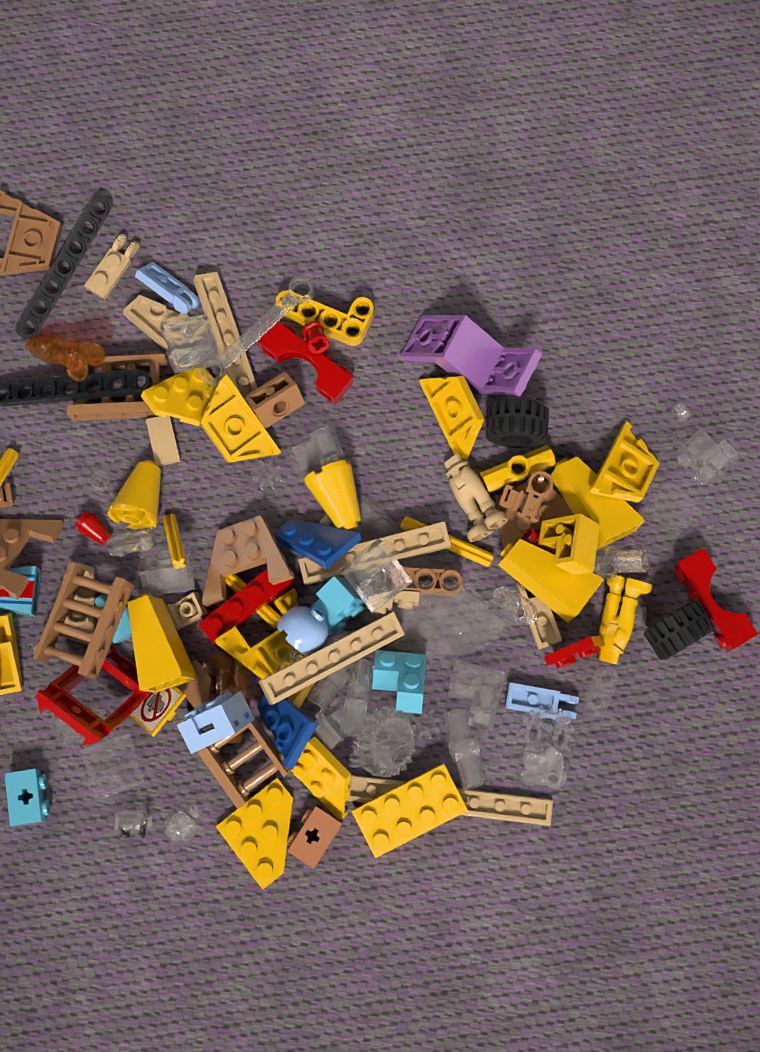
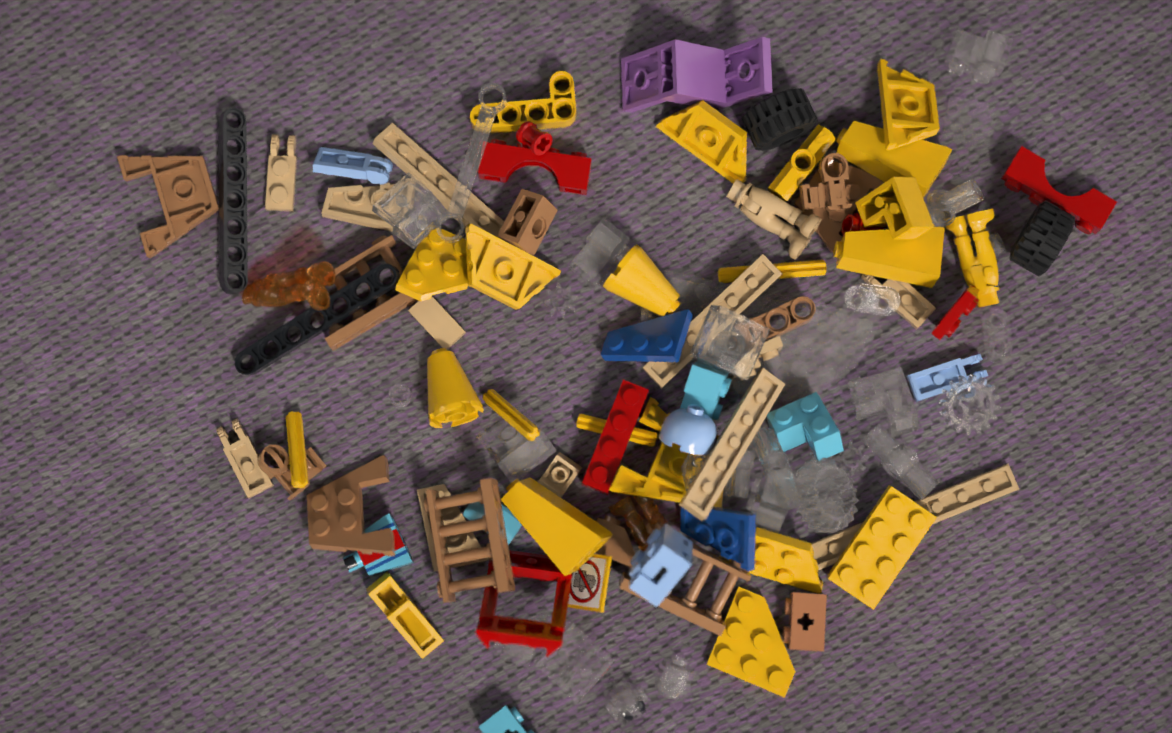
camera: 30 degrees left, 5 degrees up
red cone [74,510,112,546] -> none
clear plate [105,528,156,557] -> none
medium nougat wing [202,515,294,607] -> none
clear plate [519,745,567,788] -> none
clear hinge [670,401,692,423] -> none

